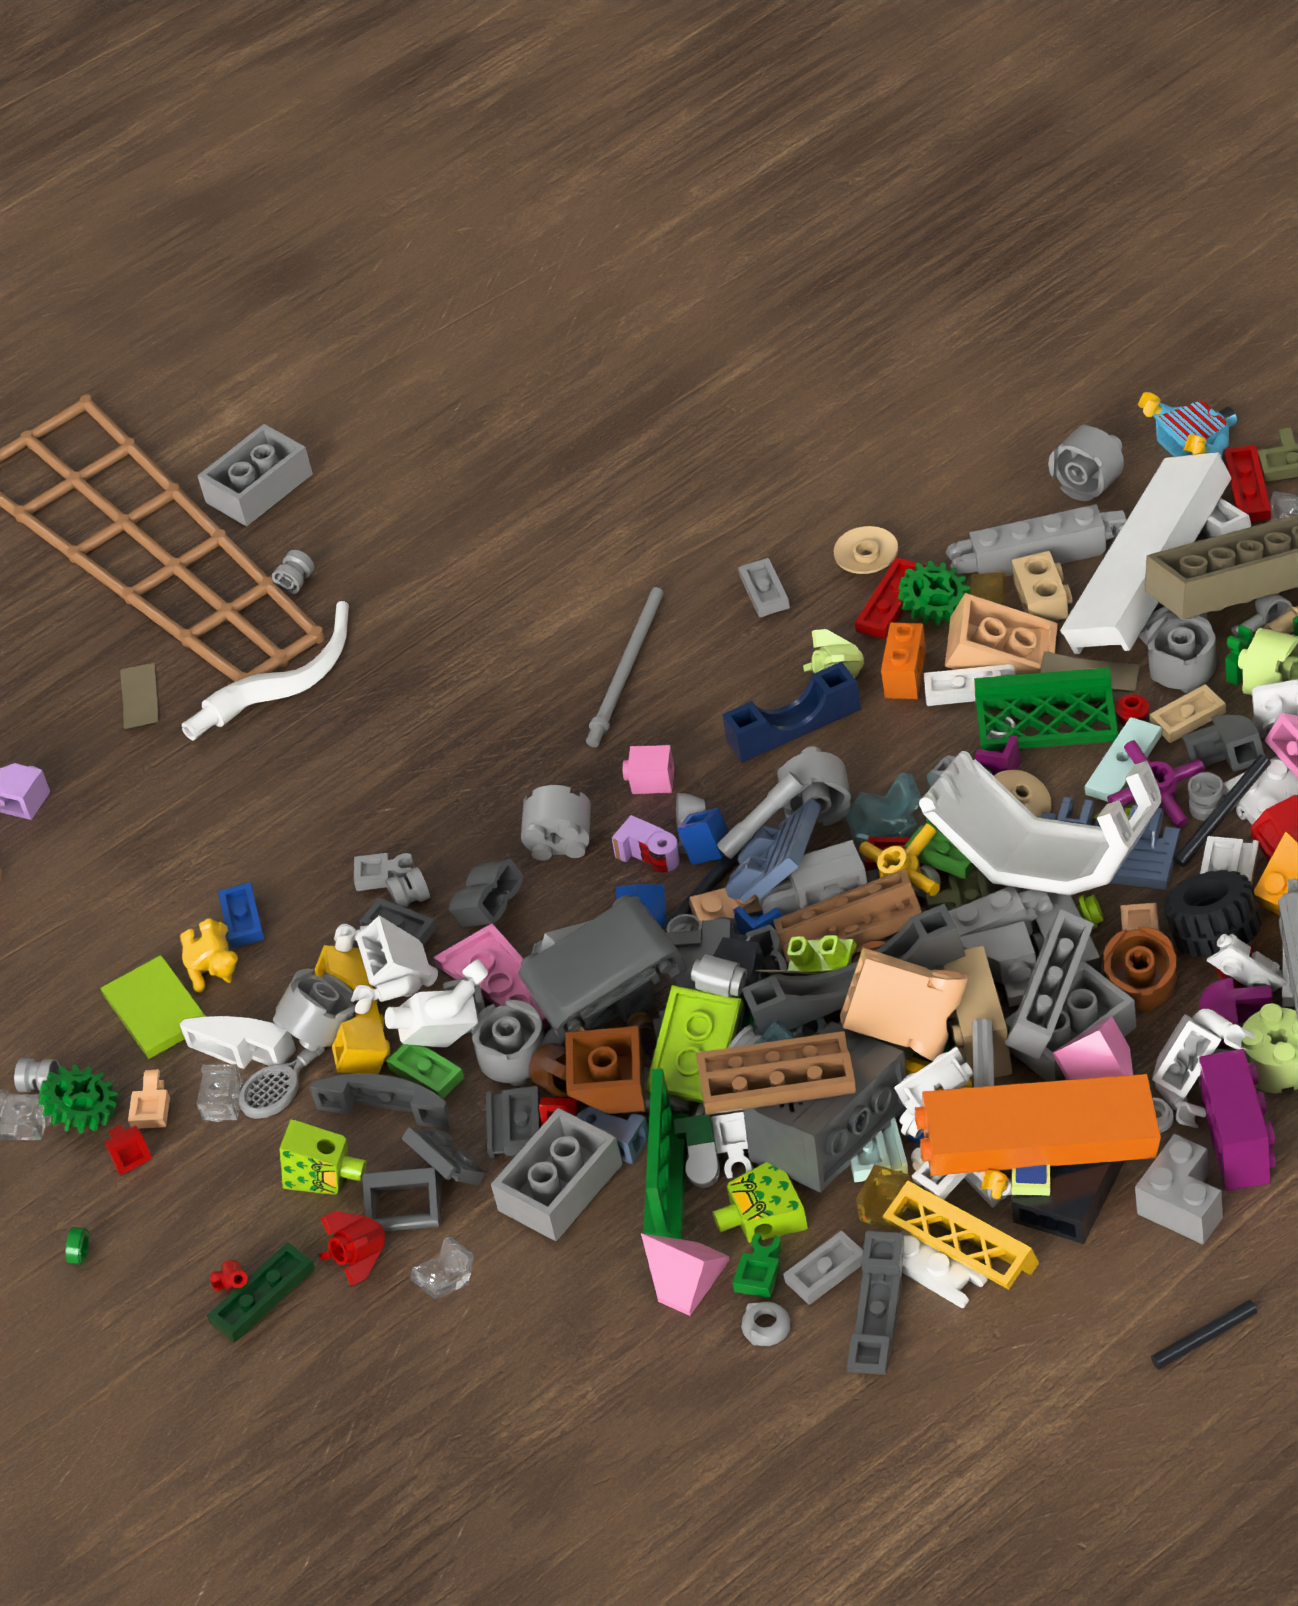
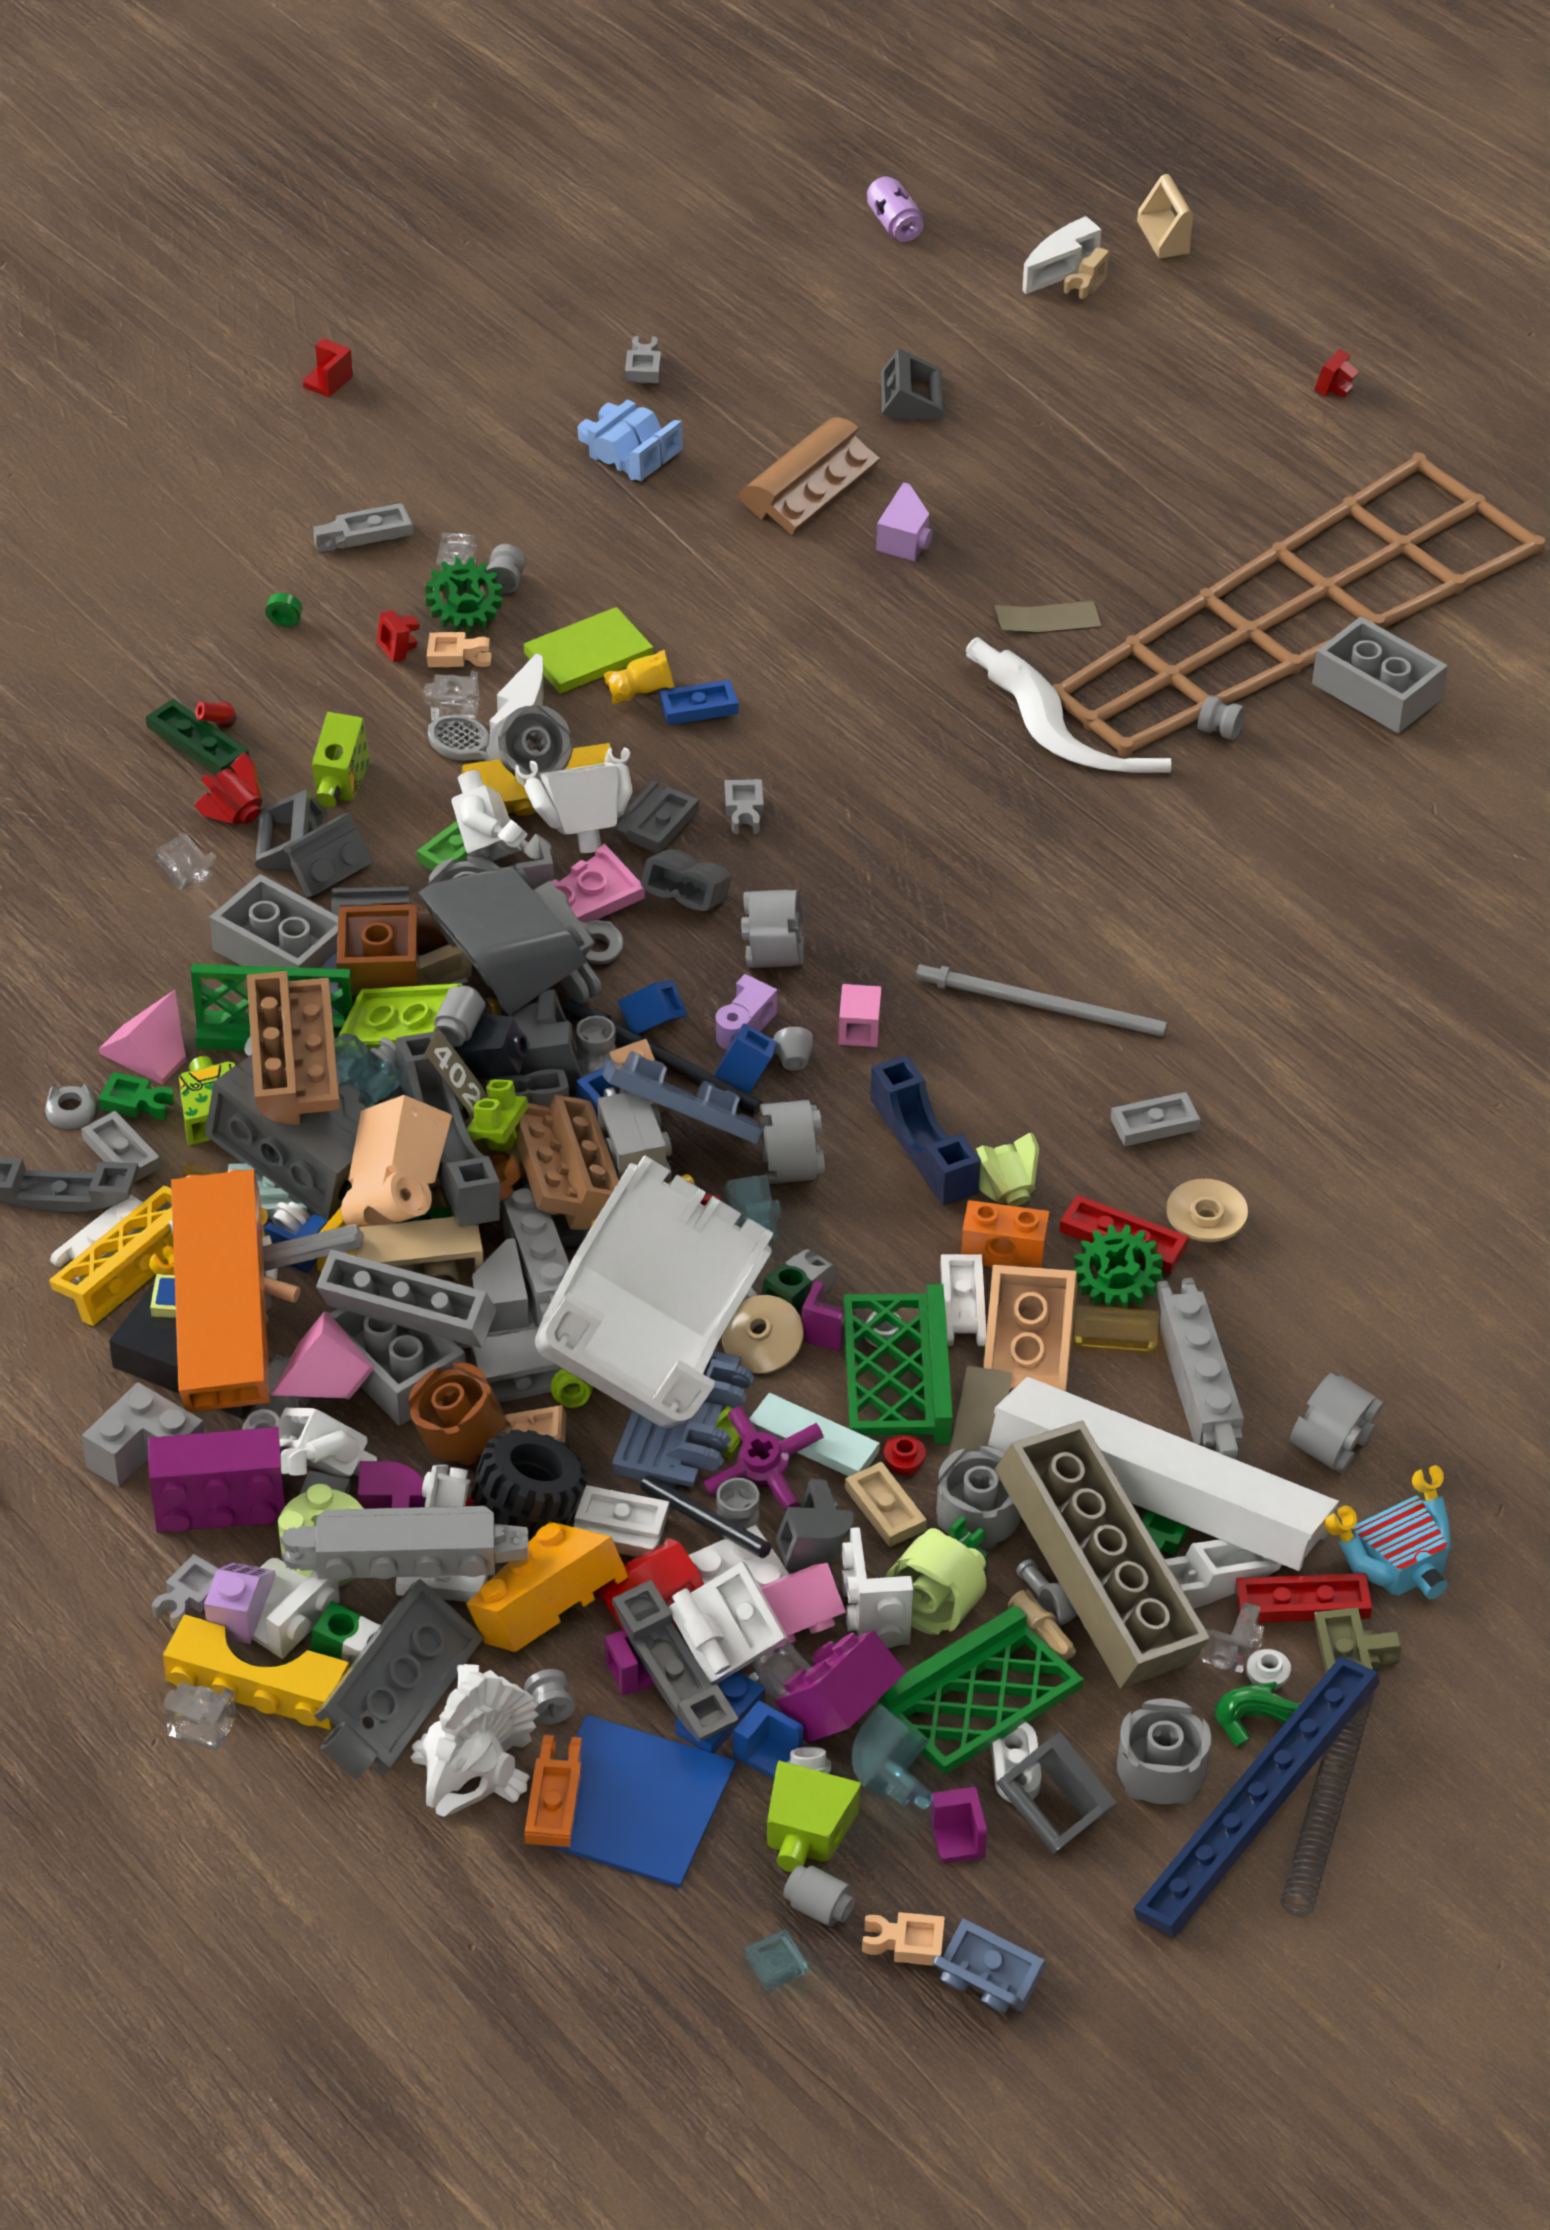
camera: 80 degrees right, 0 degrees up
dark grey slope [310,1074,453,1130] -> none
light grey wheel [385,867,430,908] -> none
light grey piece [717,772,804,859] -> none
white hinge [894,1047,973,1115] -> none
tan brick [1011,551,1072,622] -> none

